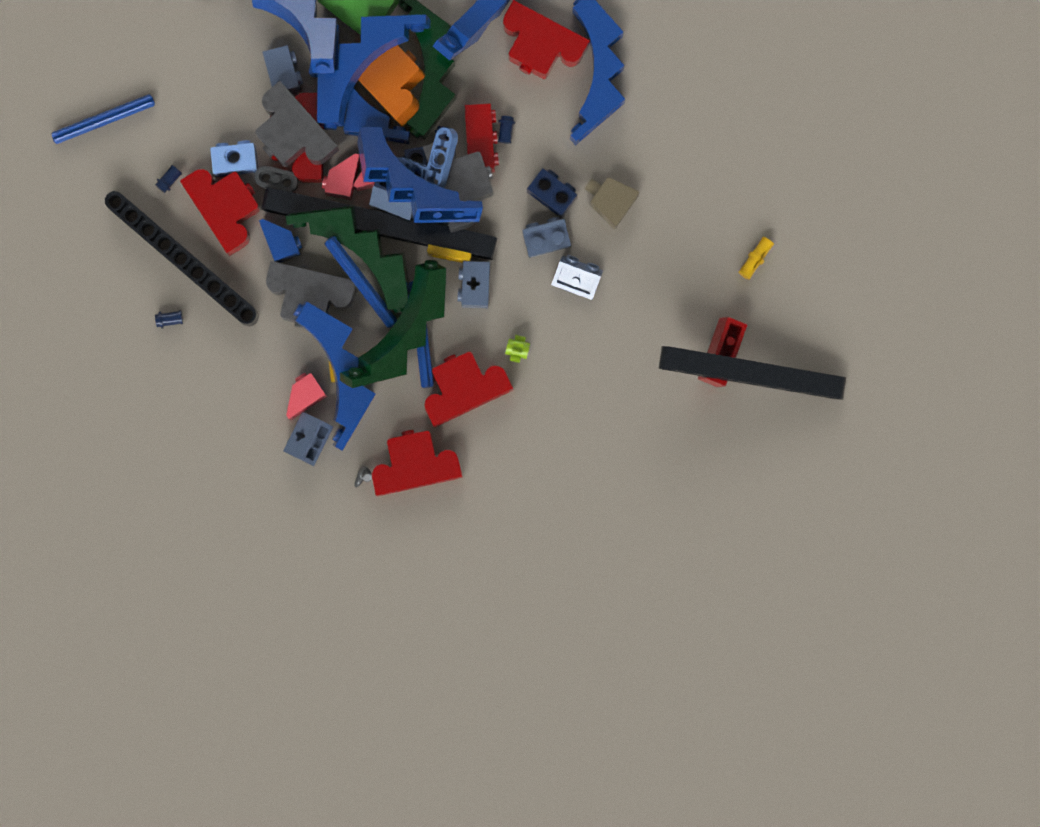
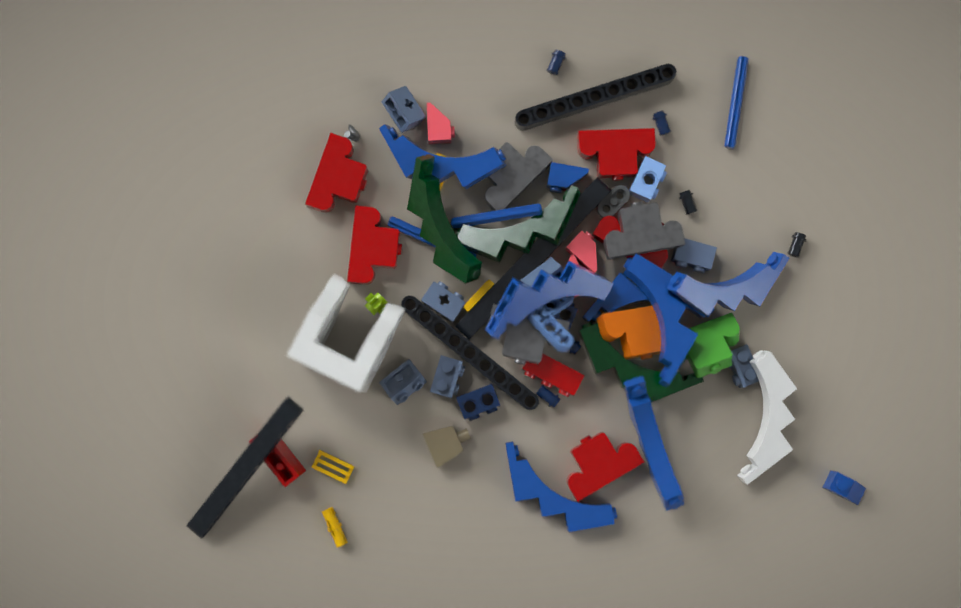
camera: 115 degrees right, 0 degrees up
none -> white brick [287,274,405,392]
none -> yellow tile [311,450,355,484]
none -> black beam [401,296,539,410]
none -> black pin [679,190,698,215]

